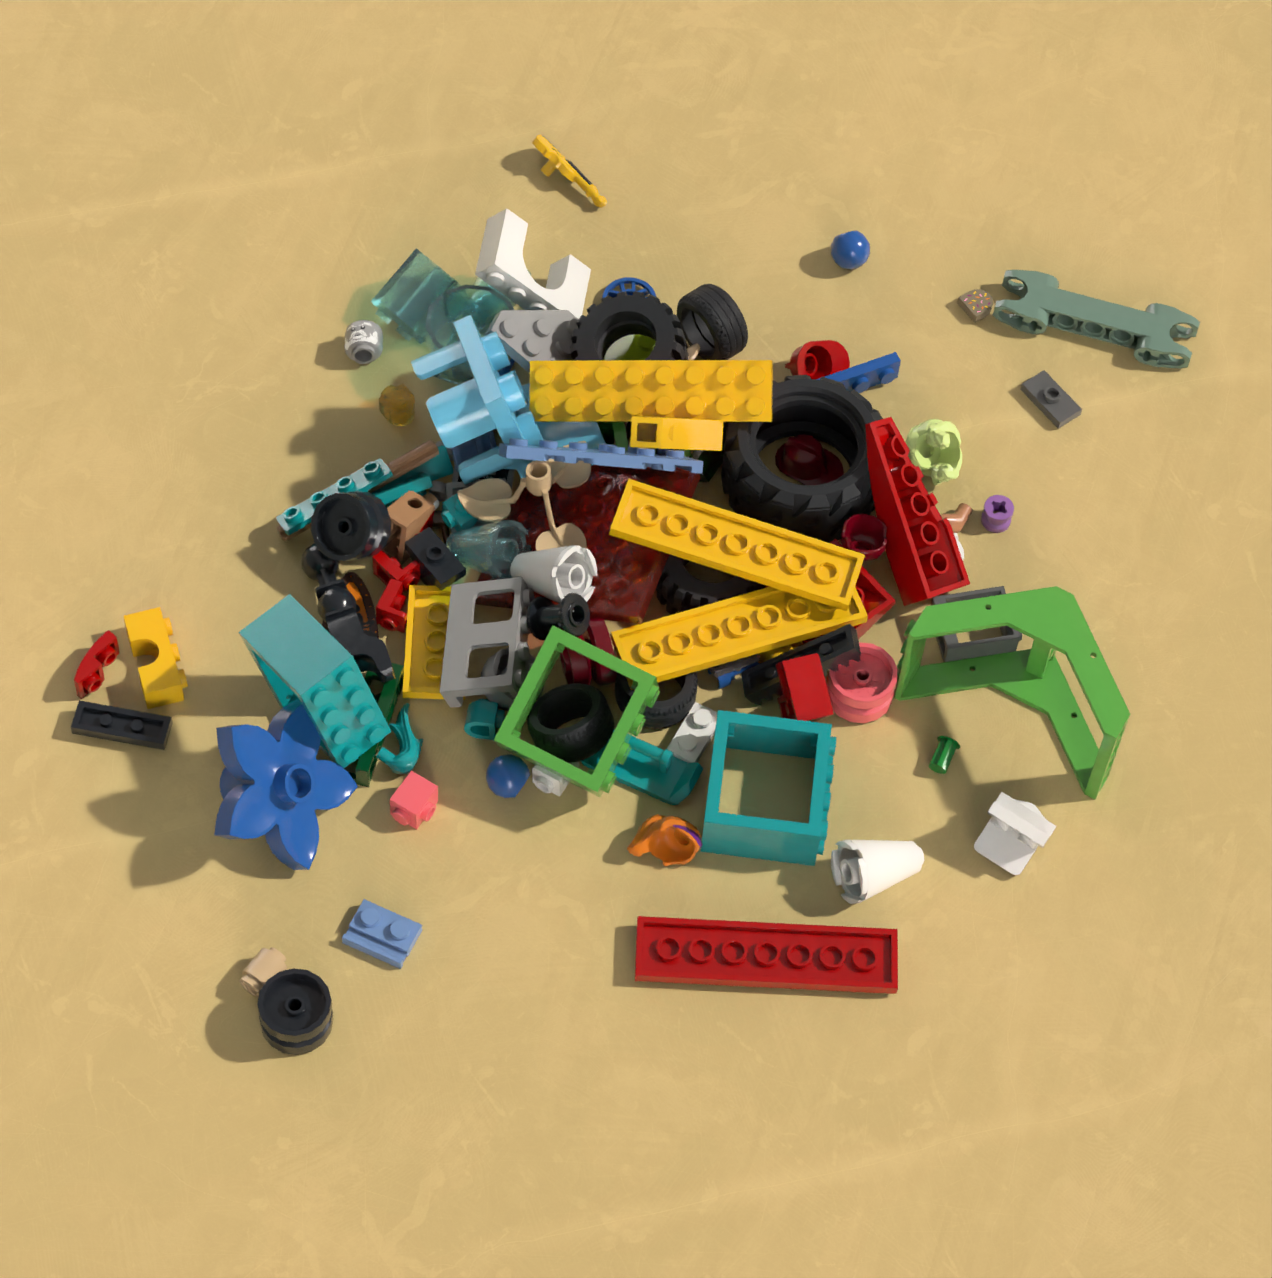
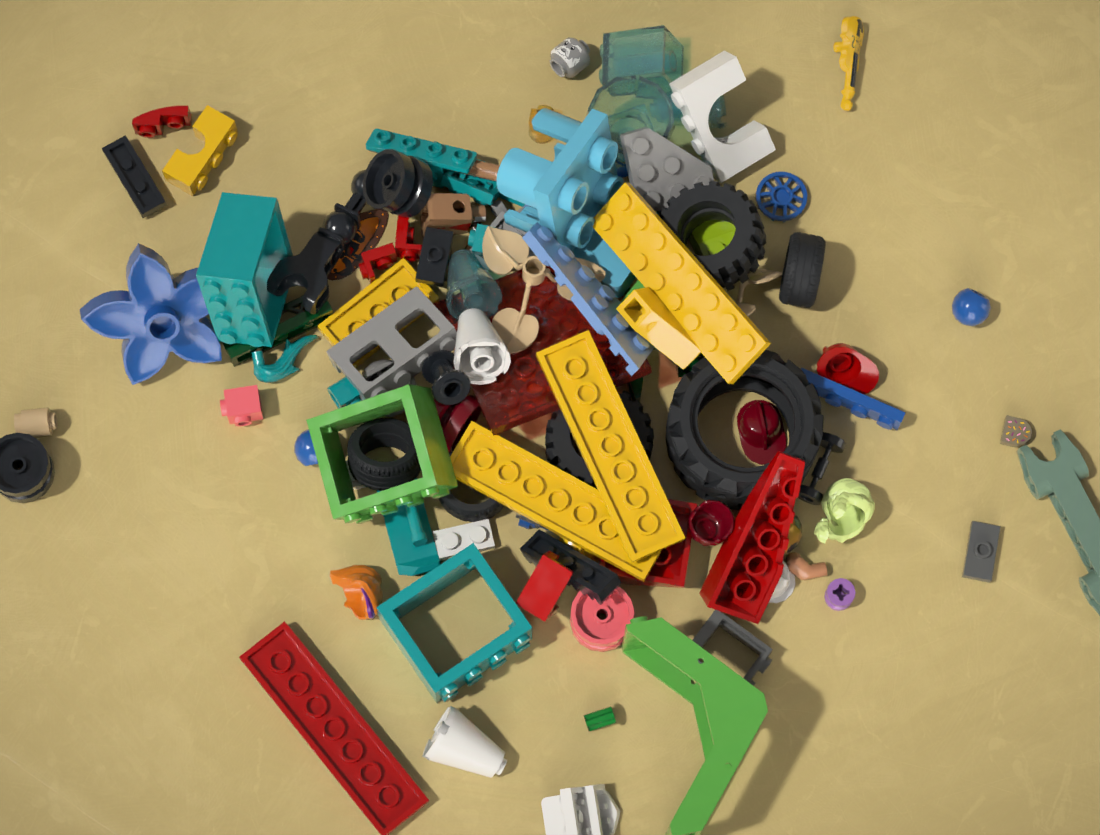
camera: 50 degrees right, 15 degrees up
medium blue plate [342,899,422,969] -> none

